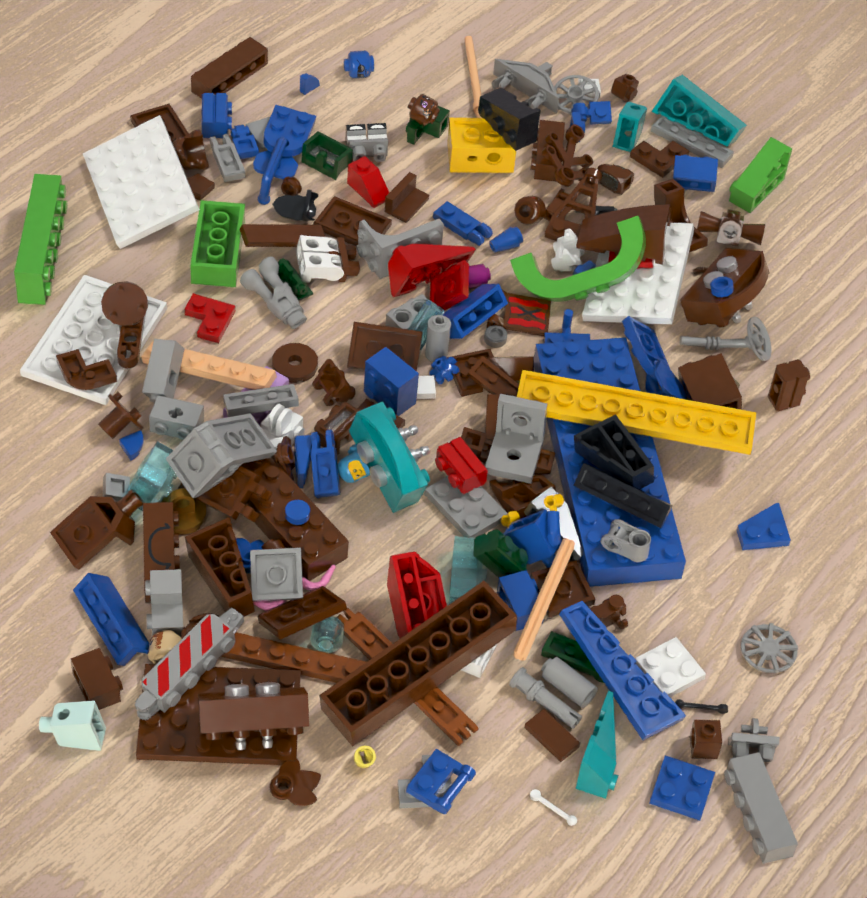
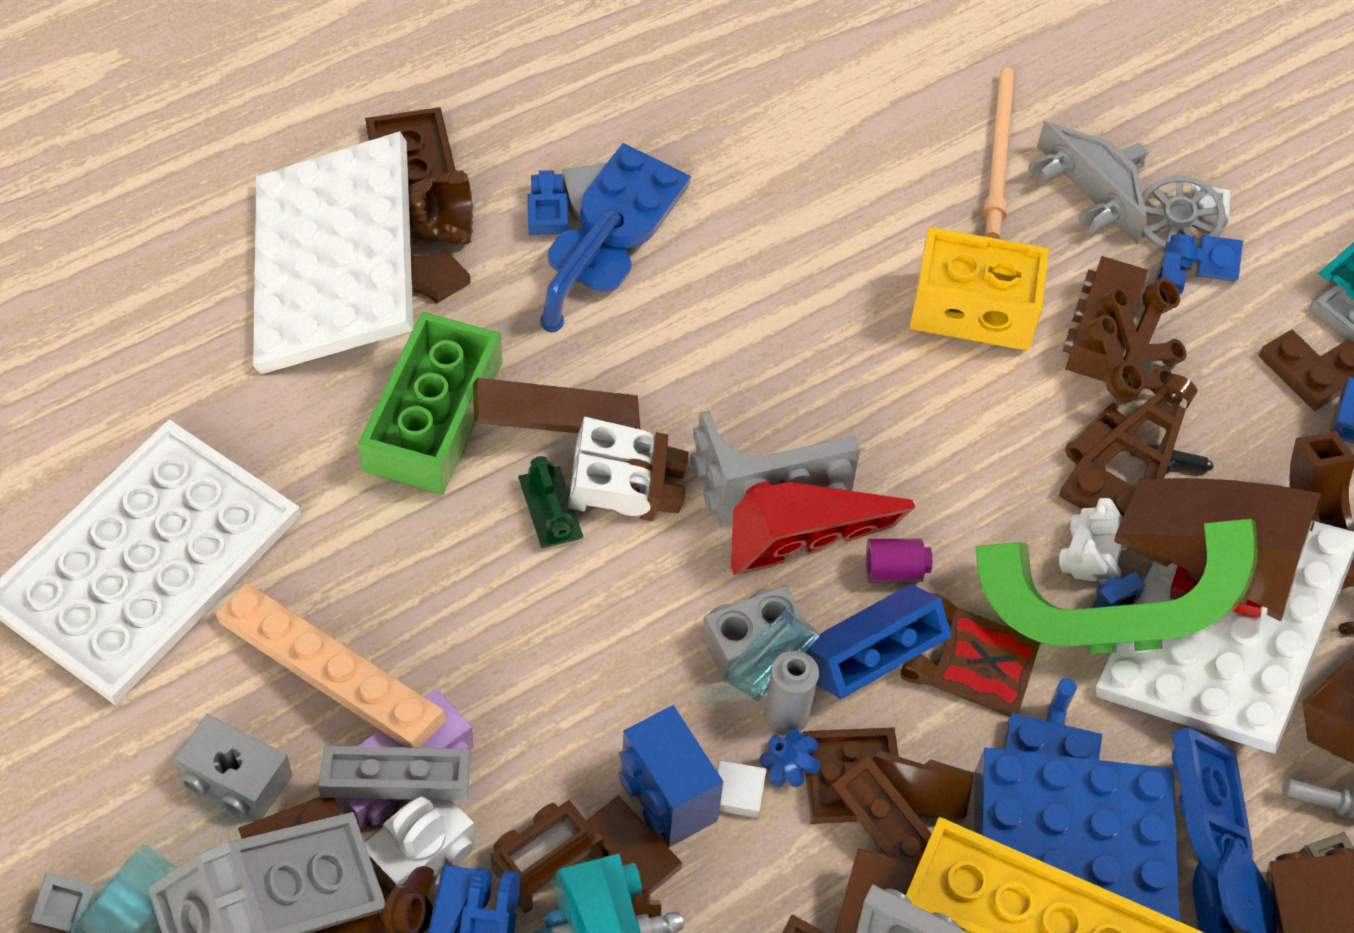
camera: 15 degrees right, 5 degrees up
bright green brick [14,174,68,305] -> none
reddish brown plate [56,349,117,390] -> none
reddish brown piece [98,392,144,439] -> none
reddish brown piece [101,281,148,326] -> none
reddish brown beam [117,314,146,369] -> none
blue tile [119,430,144,461] -> none
light grey brick [142,339,184,403] -> none
red plate [184,293,236,344] -> none
reddish brown brick [191,37,268,99] -> none
blue brick [201,93,232,138] -> none
light grey hinge [209,134,245,182] -> none
light grey piece [240,256,307,329] -> none
black piece [272,189,318,221] -> none
reddish brown tile [272,343,318,383] -> none
reddish brown plate [281,177,302,196] -> none
blue tile [300,73,320,95] -> none
dark green window [301,131,353,180] -> none
reddish brown piece [312,359,356,406] -> none
reddish brown tile [313,196,392,247] -> none
blue head [344,50,374,78] -> none
light grey hips [345,123,388,162] -> none
red slope [347,156,389,208] -> none
reddish brown tile [347,322,423,371] -> none
reddish brown panel [385,172,429,223] -> none
dark green brick [406,106,450,145] -> none
reddish brown head [407,94,440,126] -> none
red plate [430,260,469,314] -> none
blue hinge [433,201,493,246] -> none
black wedge [478,88,541,151] -> none
flat silver tile [484,325,507,348] -> none
blue cone [489,227,524,253] -> none
reddish brown head [514,195,546,225] -> none
reddish brown rock [597,164,634,195] -> none
reddish brown plate [611,73,639,102] -> none
teal torso [613,102,647,152] -> none

